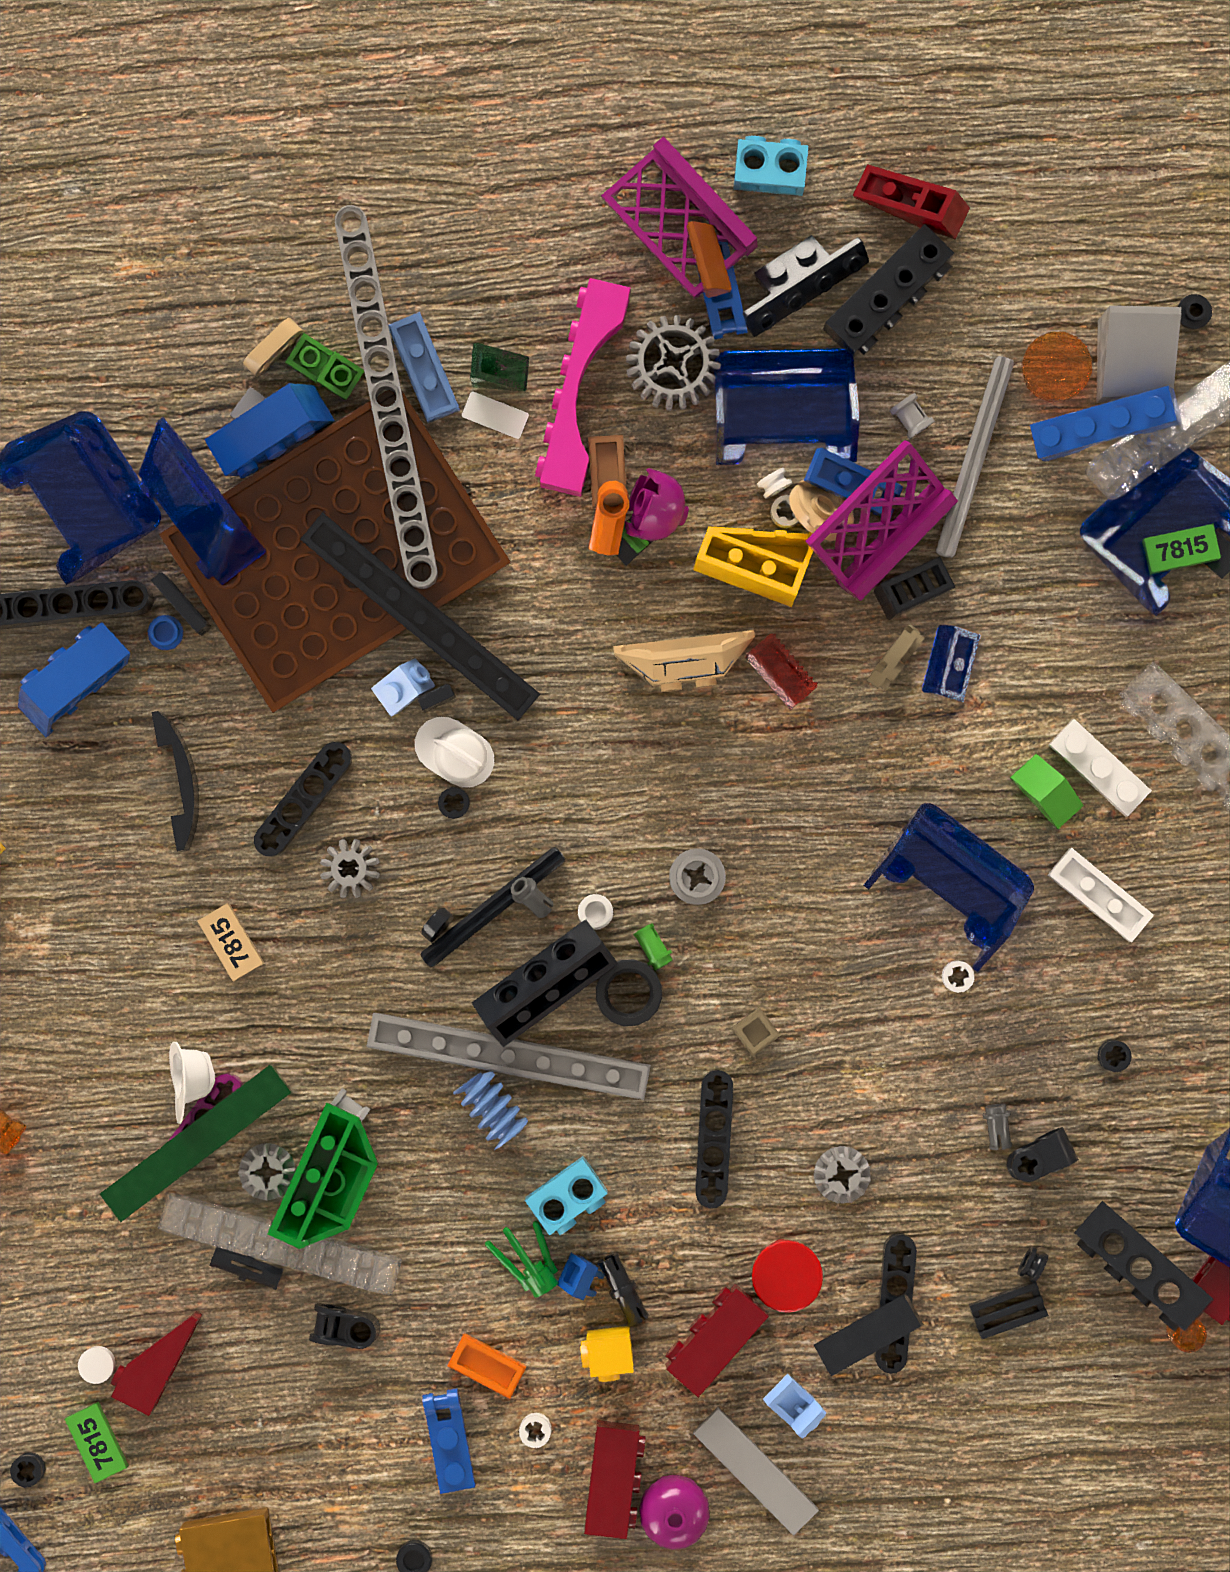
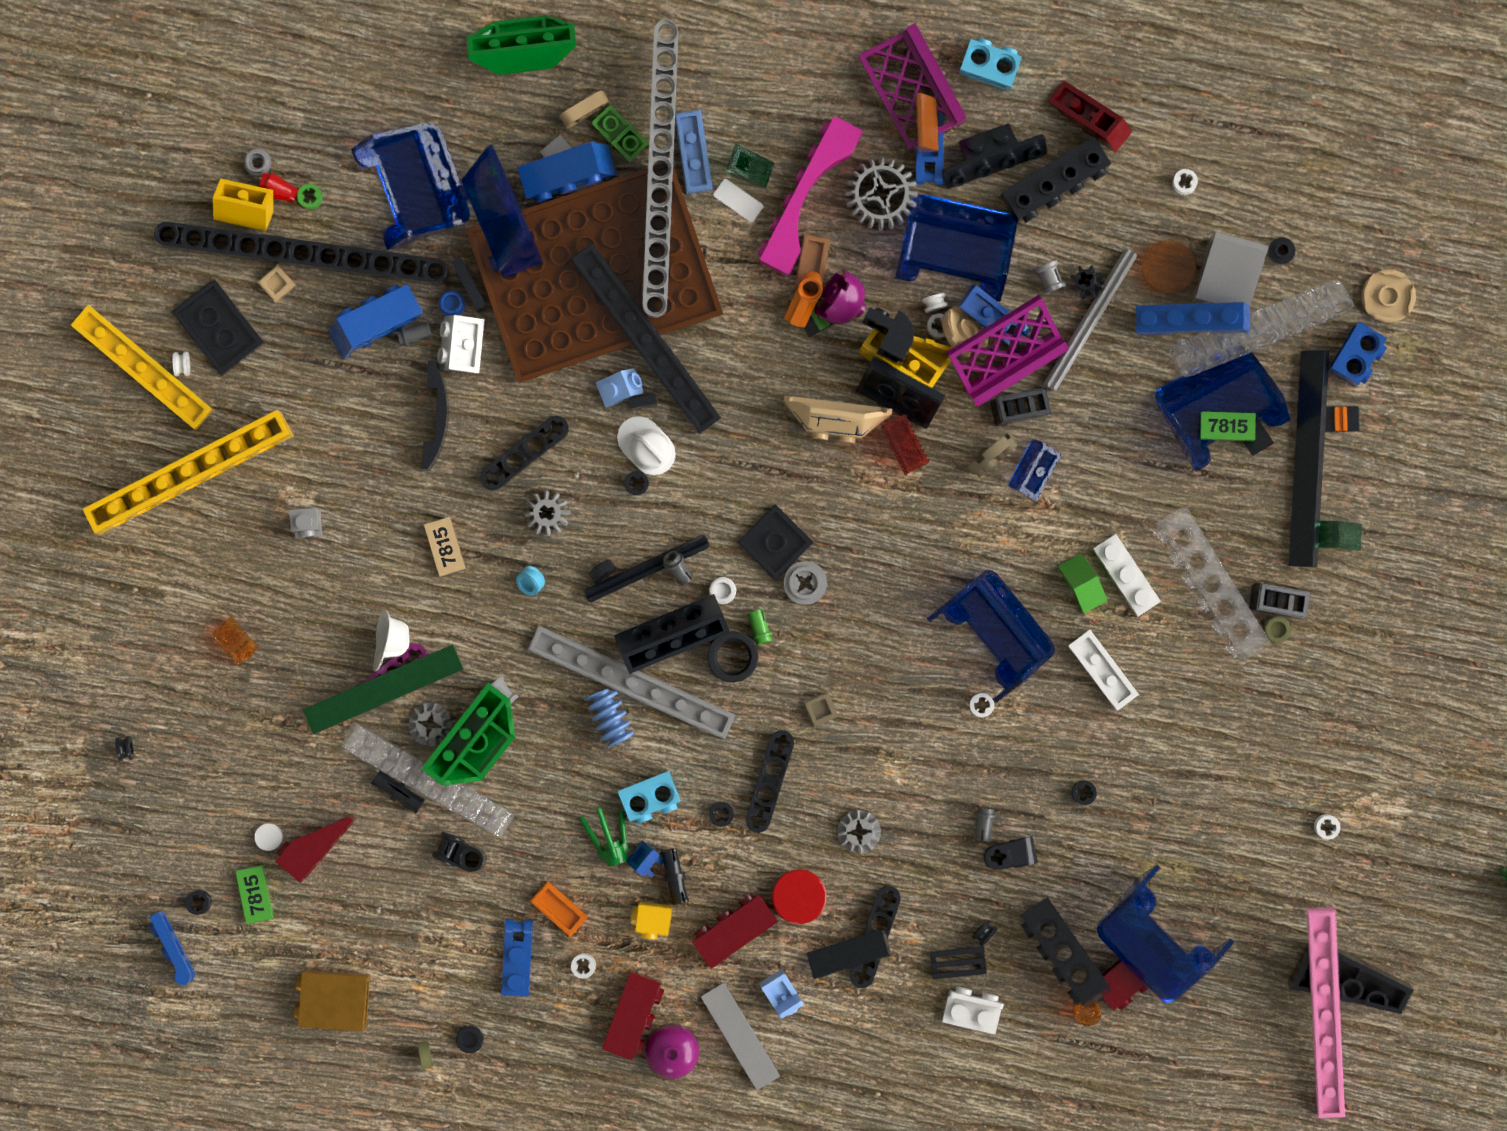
camera: 10 degrees right, 0 degrees up
none -> light grey brick [289,508,323,539]
none -> dark grey pin [396,322,432,347]
none -> white bracket [437,315,484,374]
none -> green wedge [466,15,577,75]
none -> medium azure tile [516,566,545,596]
none -> black bush [709,802,734,827]
none -> black tile [737,504,814,581]
none -> black tile [856,356,946,429]
none -> black brick [862,307,914,366]
none -> white bracket [942,986,1004,1034]
none -> black gear [1070,265,1104,300]
none -> white bush [1172,169,1198,195]

